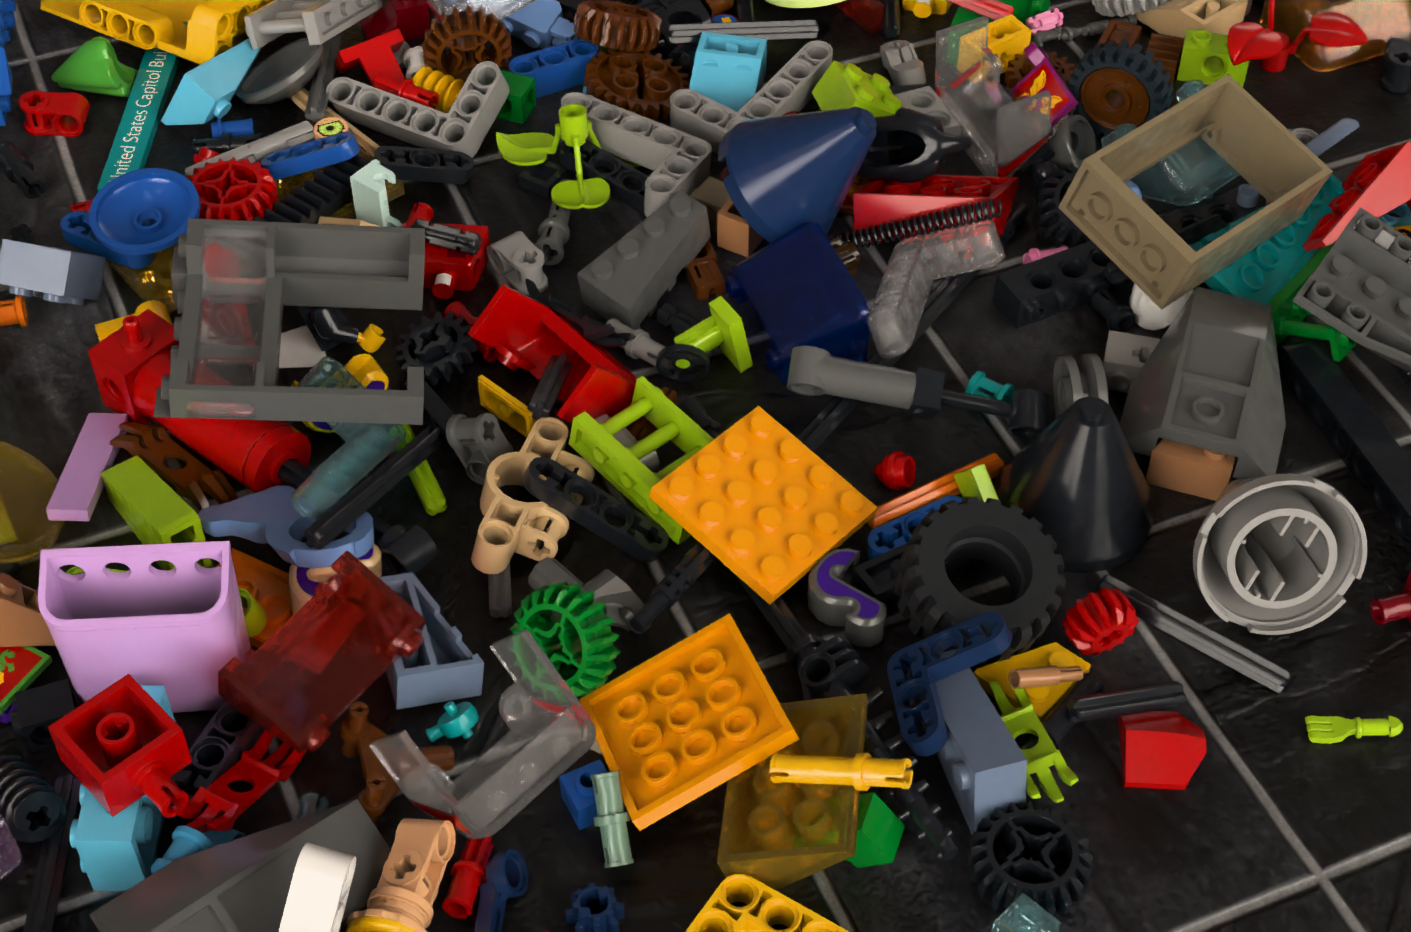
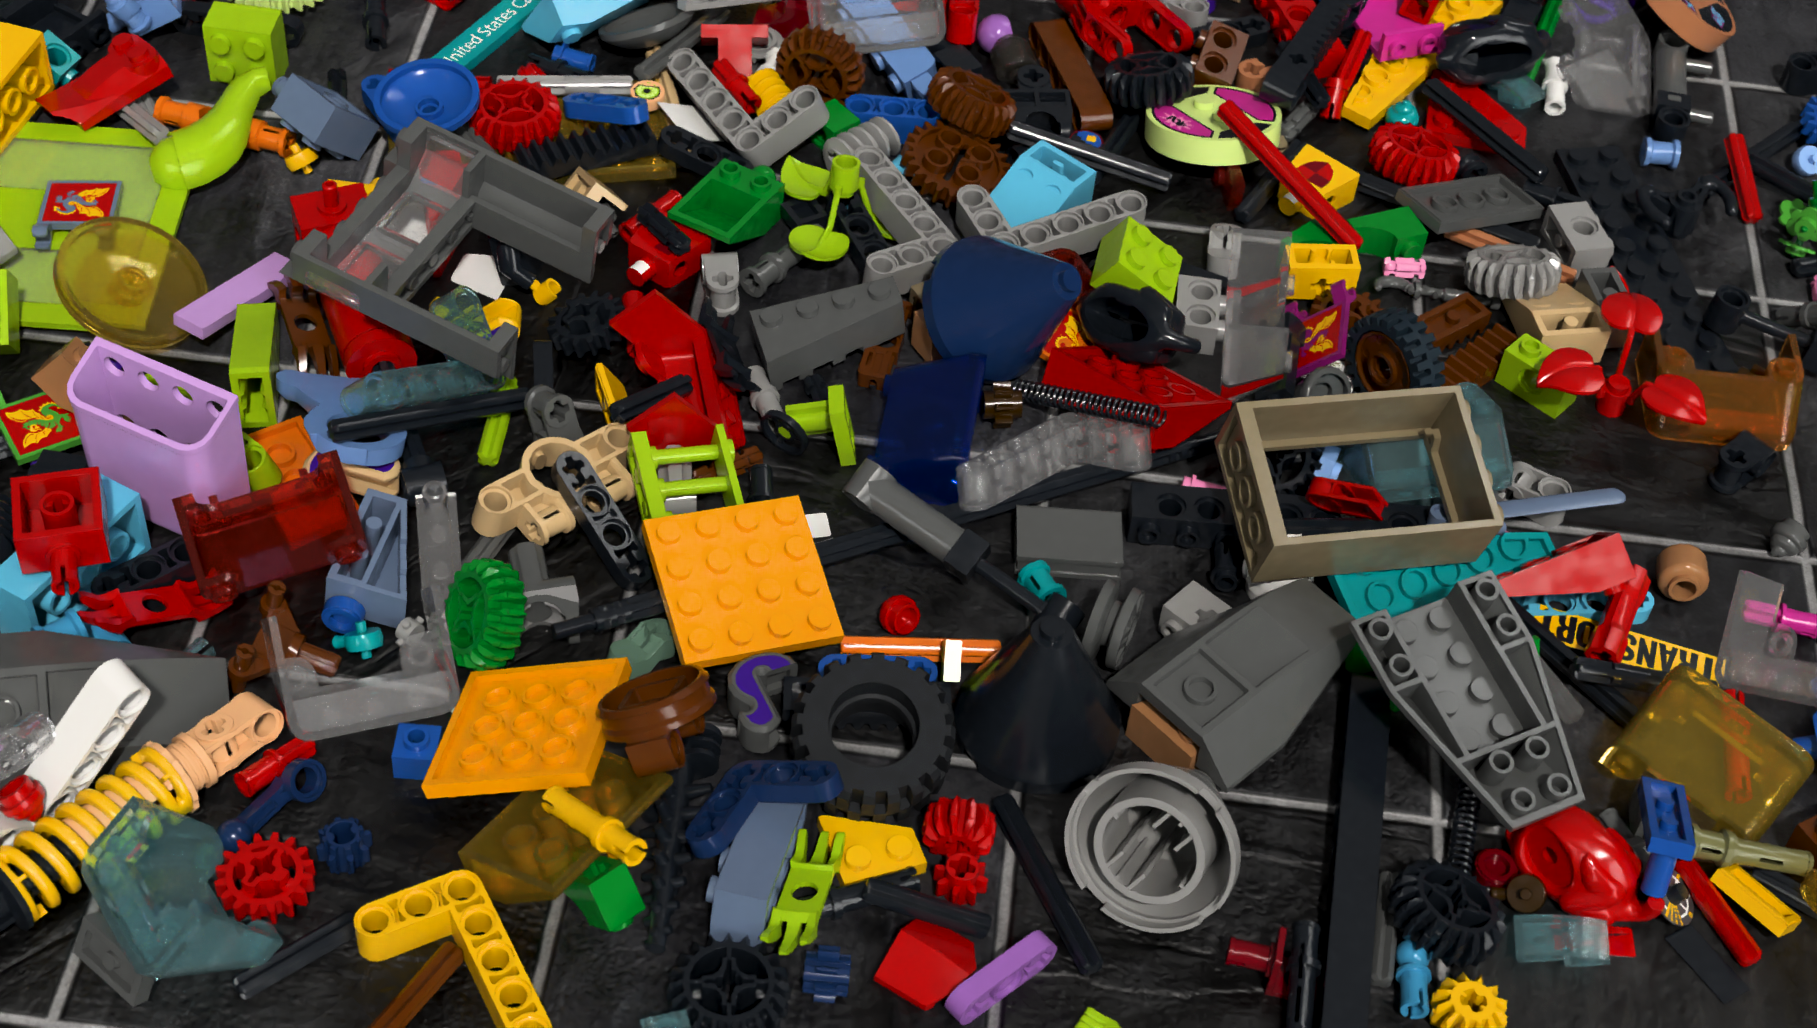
camera: 25 degrees right, 0 degrees up
light aqua hinge [350,159,402,227] -> none
sand green pin [590,770,634,868] -> none
medium nougat pin [1009,666,1083,689] -> none
none -> yellow piece [284,142,318,175]
none -> blue tile [321,596,366,634]
none -> light grey piece [395,616,425,647]
none -> clear piece [415,481,462,613]
none -> reddish brown piece [596,665,717,778]
none -> sand green piece [606,618,677,680]
none -> white sticker [657,102,724,142]
none -> green slope [667,158,785,244]
none -> dark blue gear [802,945,851,1004]
none -> light grey piece [823,116,901,171]
none -> red gear [933,851,988,906]
none -> medium lavender beam [945,930,1057,1025]
none -> dark grey piece [1014,505,1124,581]
none -> red piece [1305,477,1389,521]

